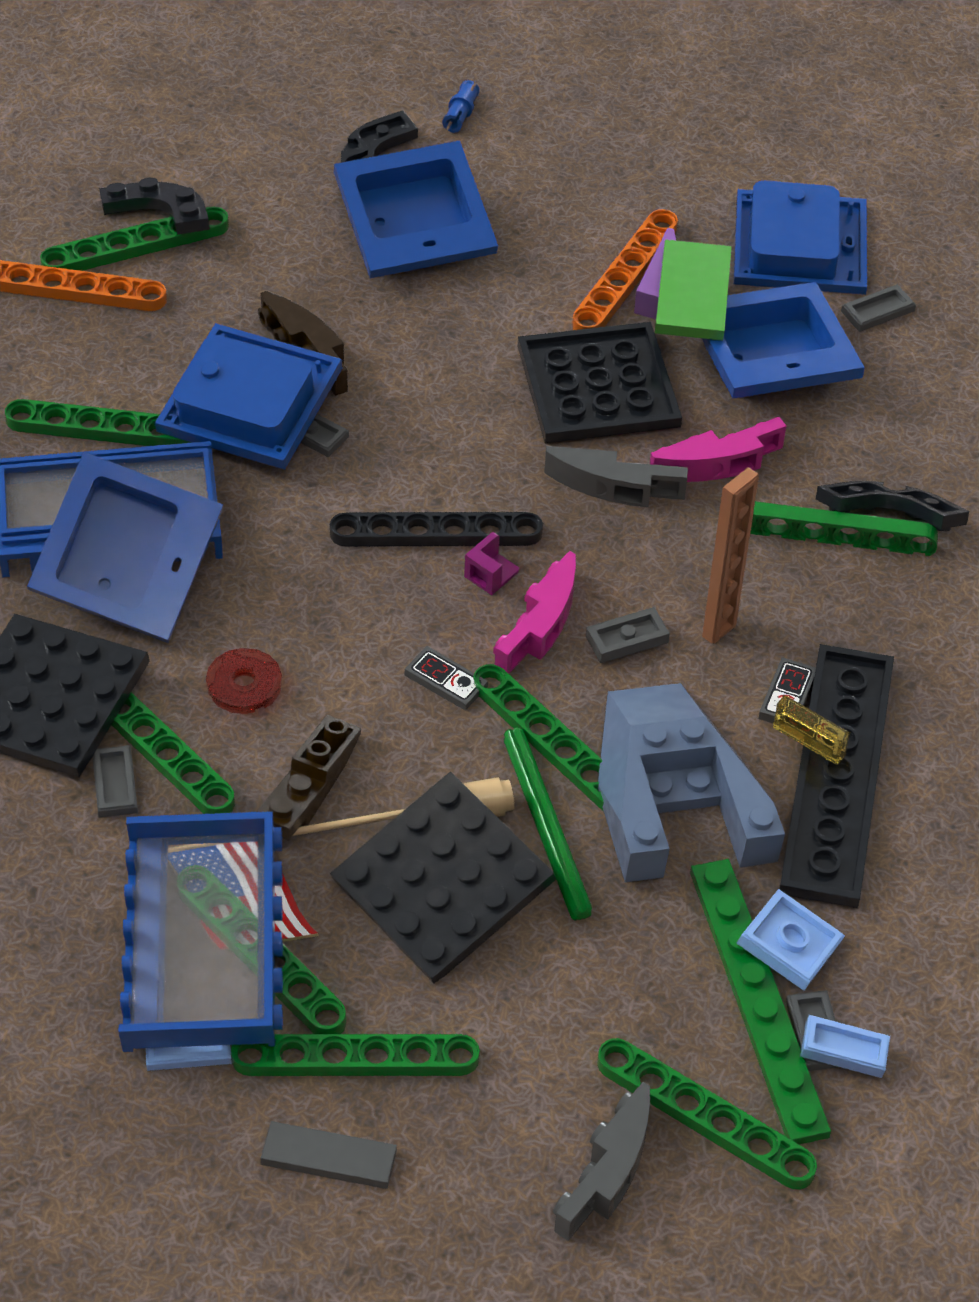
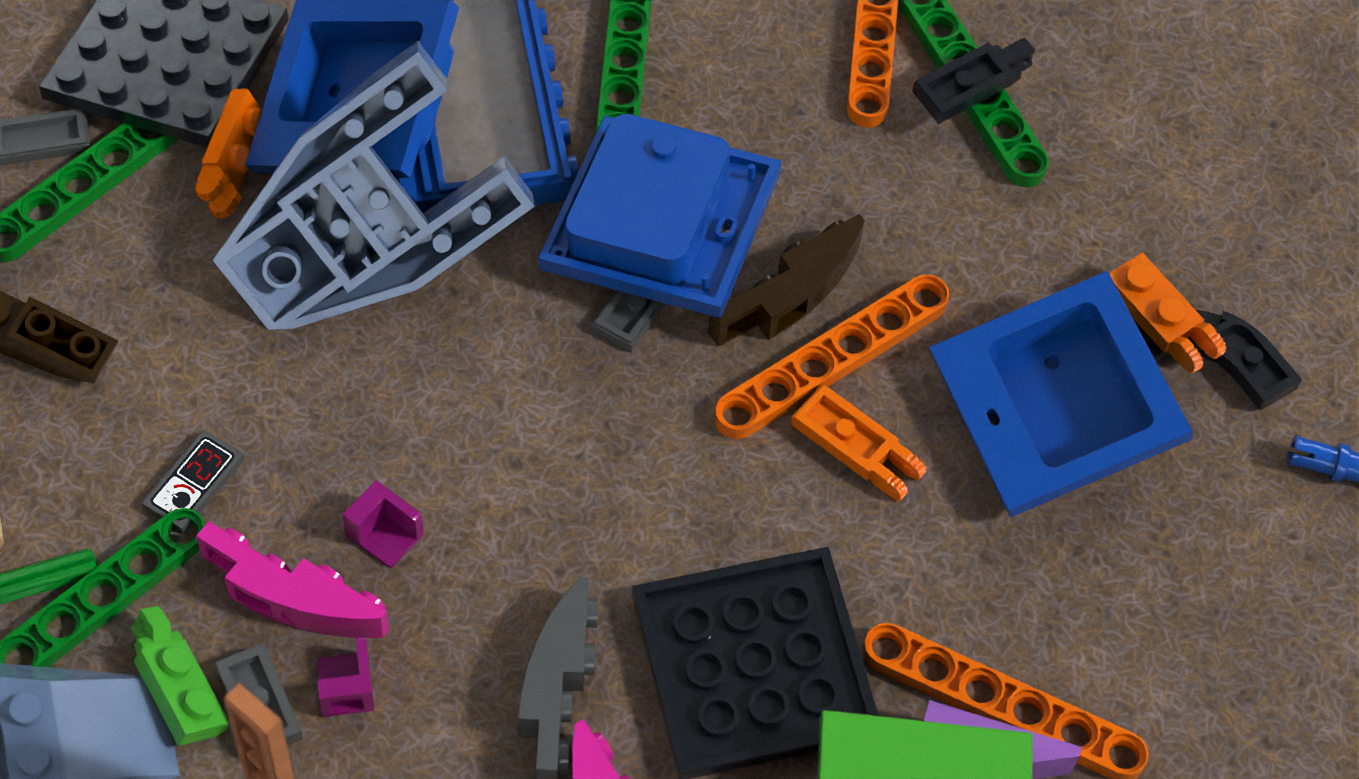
camera: 85 degrees right, 10 degrees up
black plate [99,178,210,235] -> none
clear red tile [206,648,282,714] -> none
black beam [330,512,543,547] -> none
none -> bright green hinge [130,606,230,746]
none -> orange hinge [194,89,262,220]
none -> sand blue wedge [213,41,535,330]
none -> magenta panel [317,637,375,717]
none -> orange beam [715,275,949,439]
none -> orange hinge [790,385,927,501]
none -> black hinge [912,37,1035,124]
none -> orange hinge [1109,252,1226,374]

